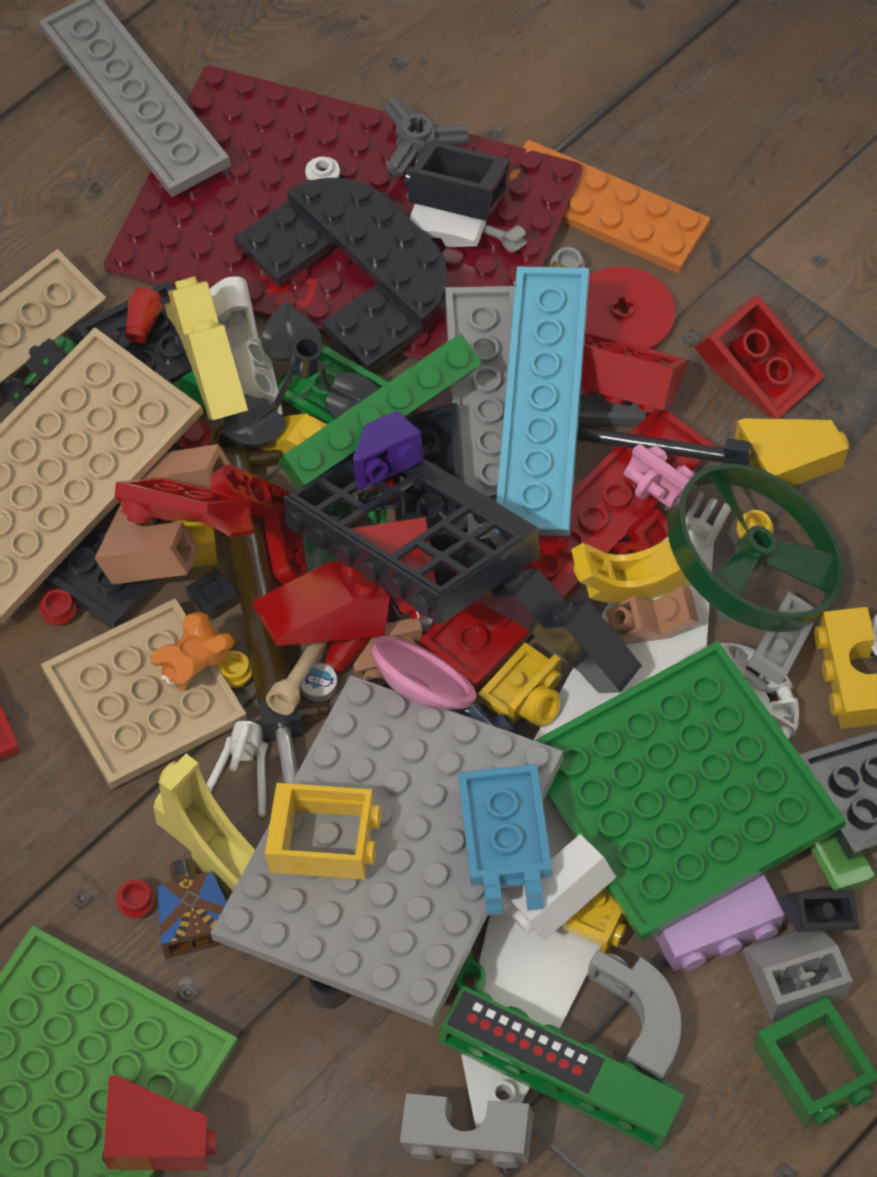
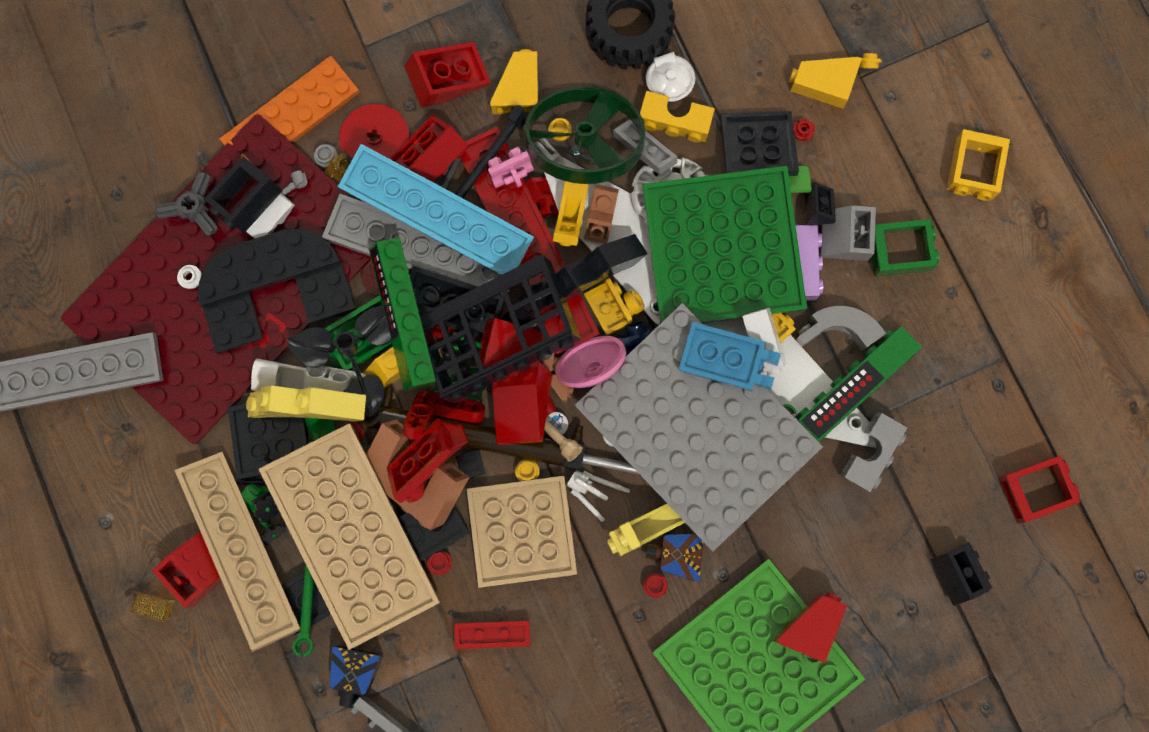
camera: 65 degrees left, 20 degrees up
red cone [125,287,163,343] -> none
orange animal [150,612,236,691] -> none
yellow window [265,783,381,880] -> none
dark purple slope [353,410,424,490] -> none

